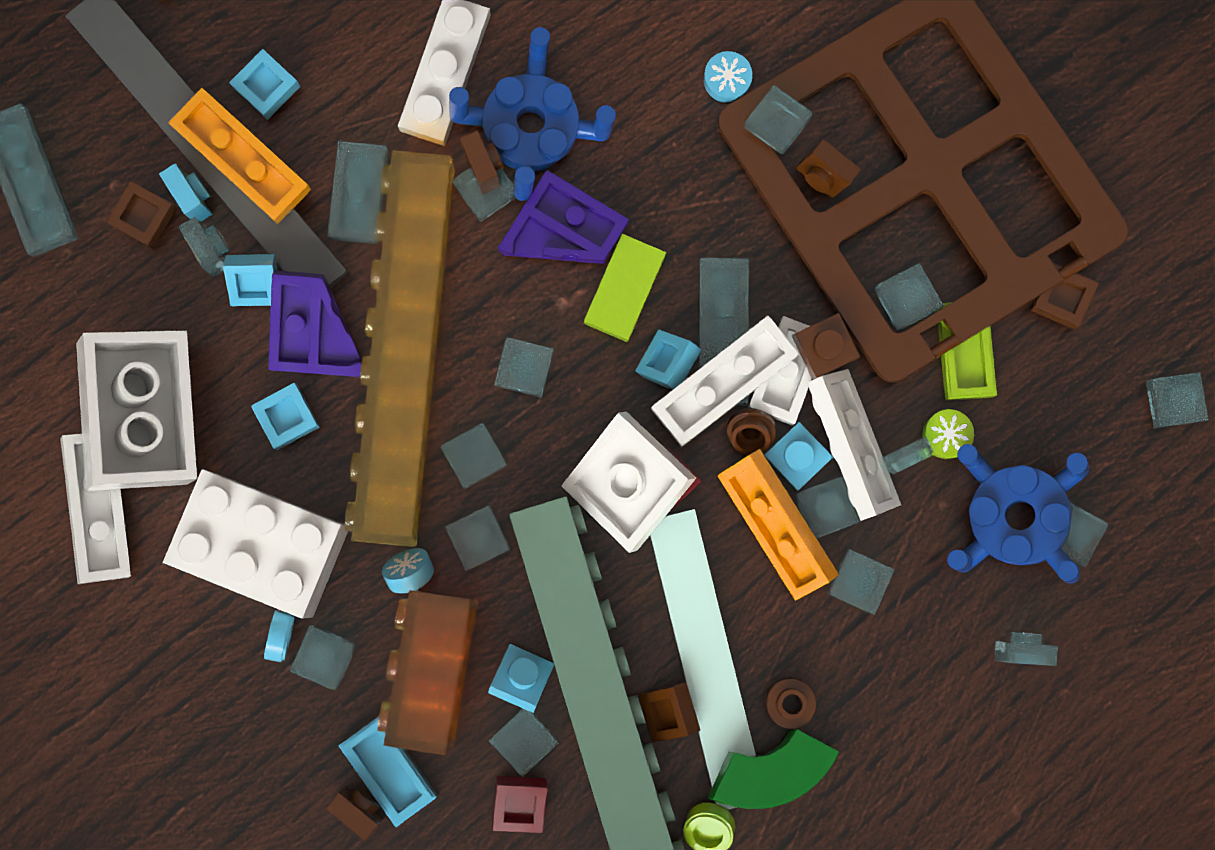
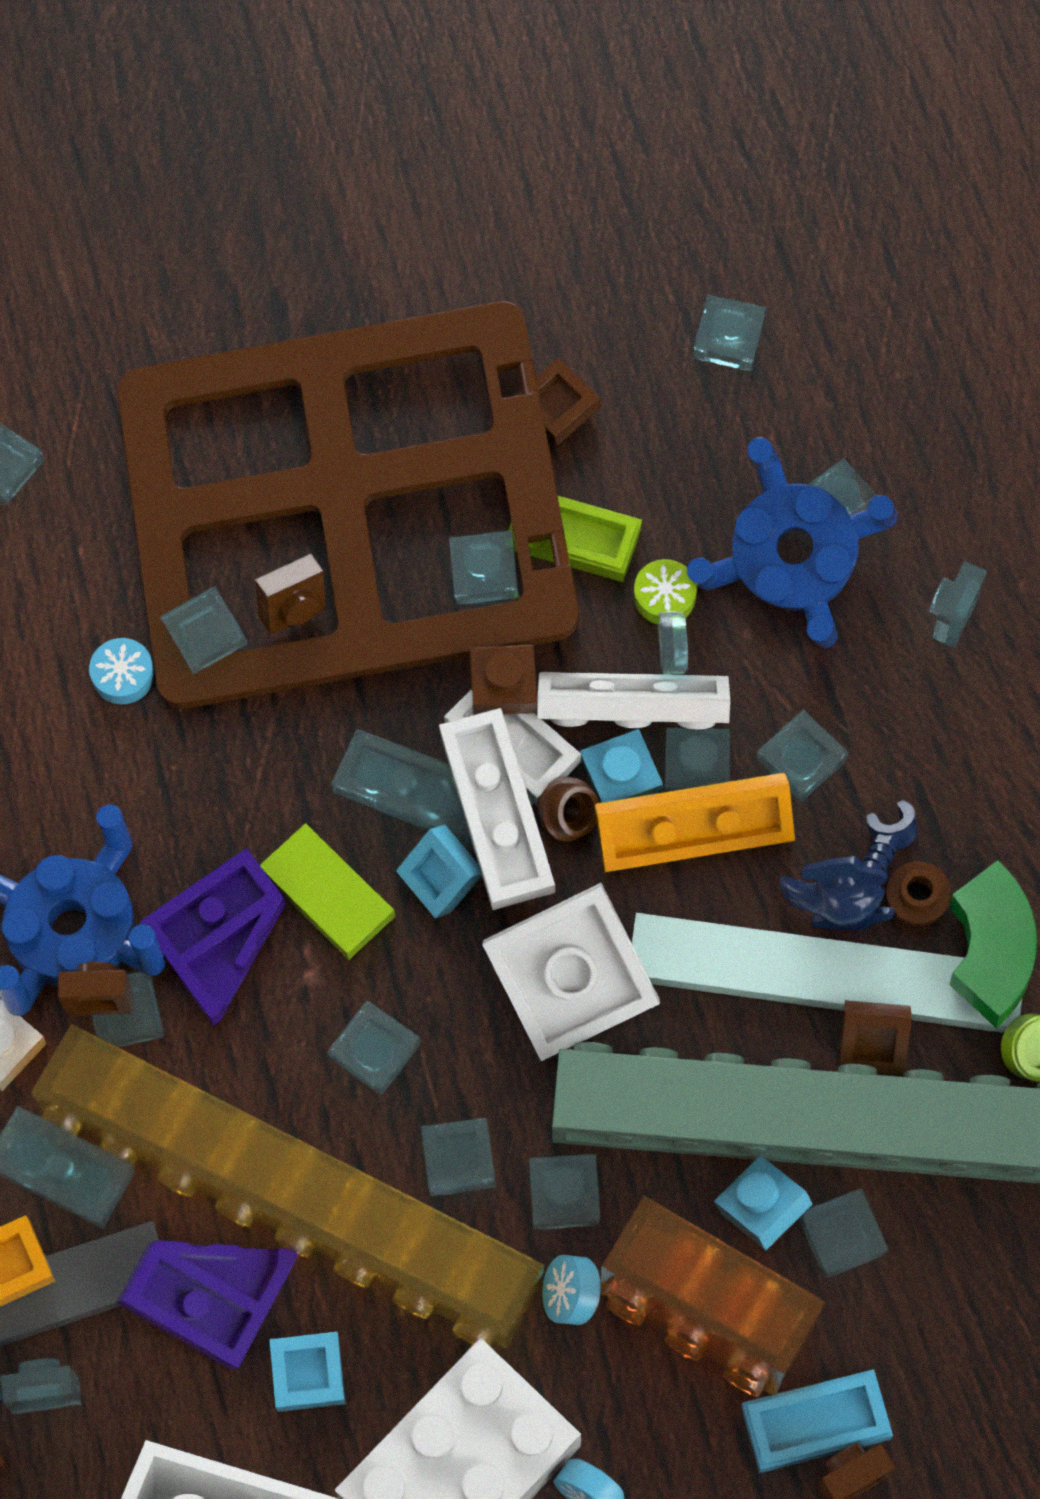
camera: 65 degrees left, 15 degrees down
medium azure plate [223,254,278,306] -> none
clear light blue plate [290,625,357,691] -> none
plate [492,776,547,833] -> none
none -> dark blue piece [779,800,918,930]

